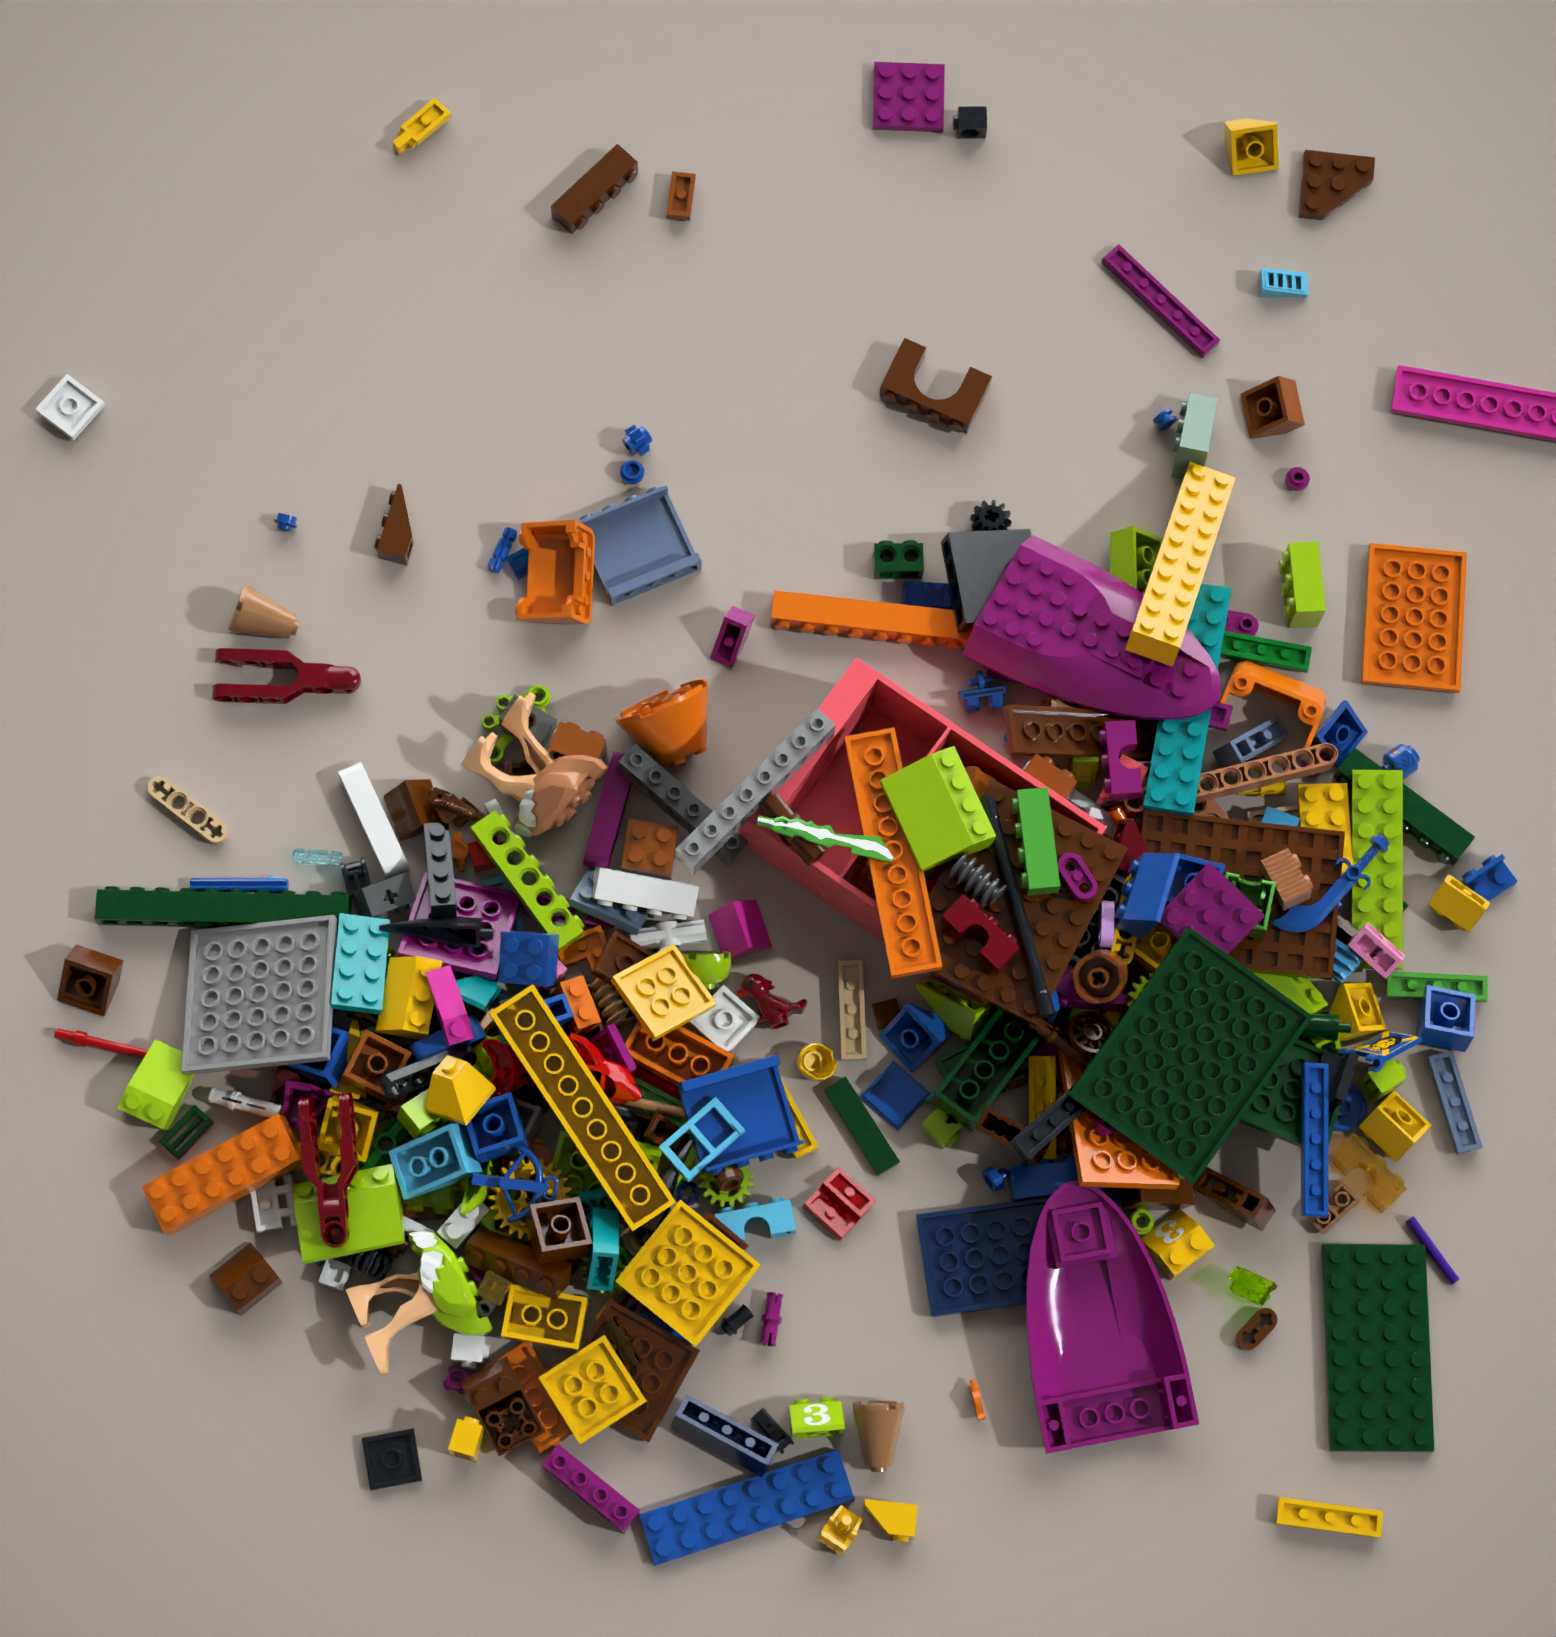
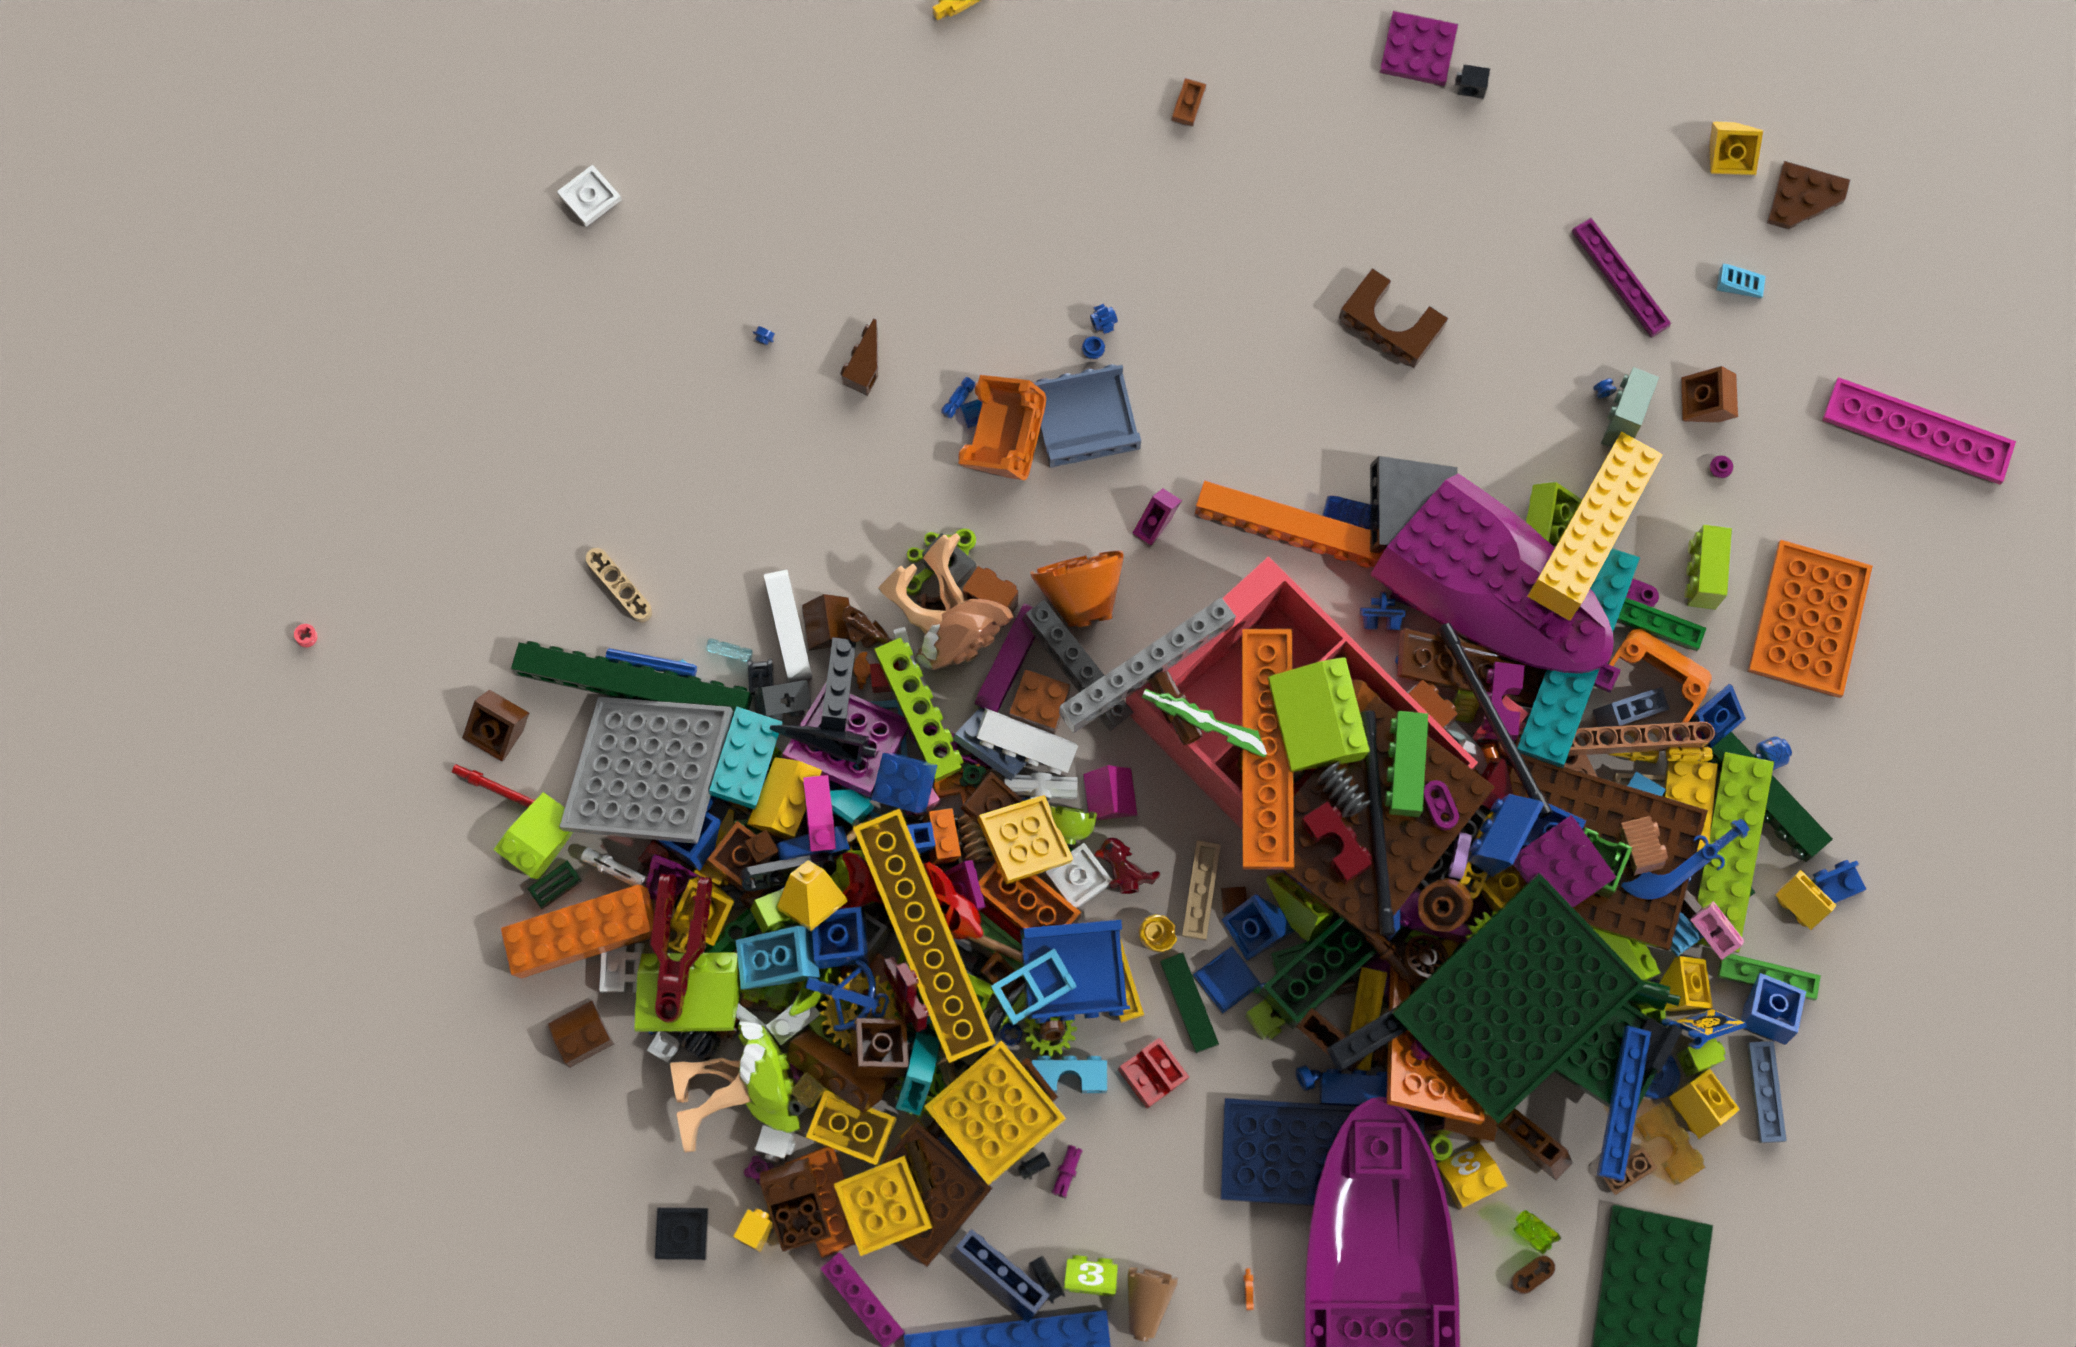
camera: 15 degrees right, 0 degrees up
dark red piece [212,648,361,704] -> none
medium nougat cone [228,585,300,639] -> none
reddish brown brick [551,144,638,234] -> none
dark green brick [873,540,924,579] -> none
black gear [970,499,1012,531] -> none
dark purple bar [1406,1216,1459,1285] -> none
none -> reddish brown plate [744,830,778,864]
none -> dark red plate [883,956,929,1032]
none -> dark green plate [960,763,986,789]
none -> black piece [1438,623,1553,819]
none -> yellow axle [1665,747,1713,761]

